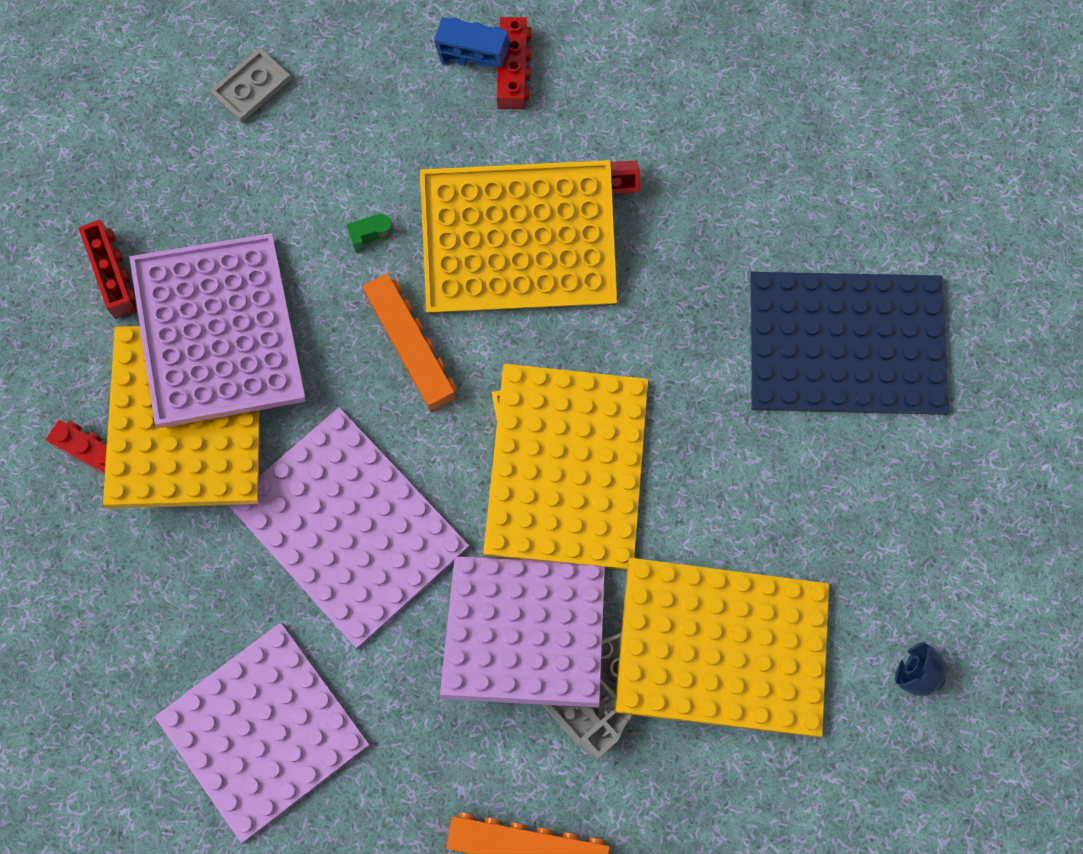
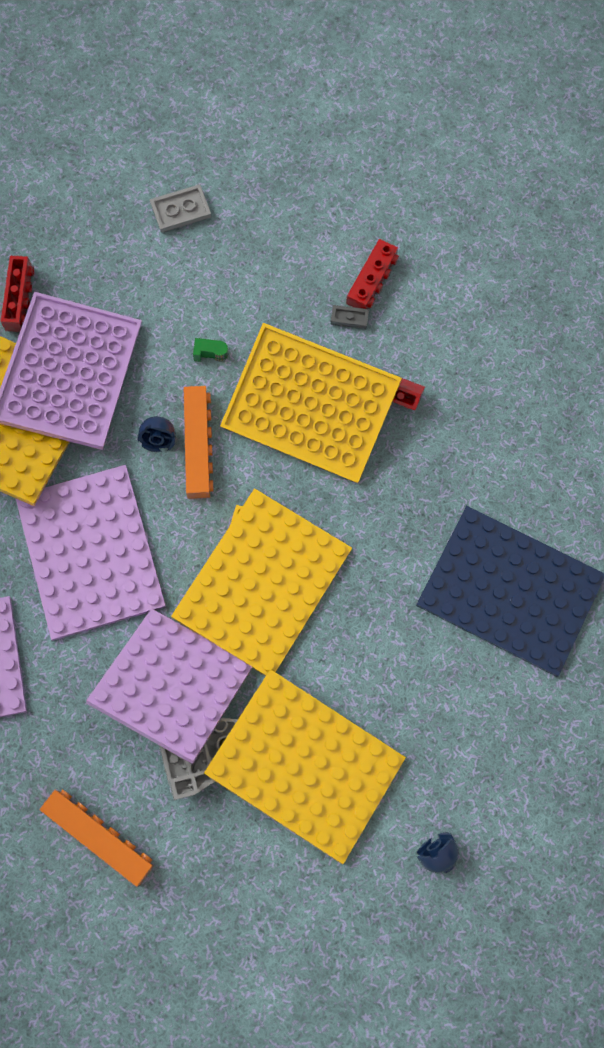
camera: 20 degrees right, 0 degrees up
blue wedge [434,17,511,67] -> none
none -> dark blue cylinder [138,416,176,452]
none -> dark grey plate [330,305,369,329]

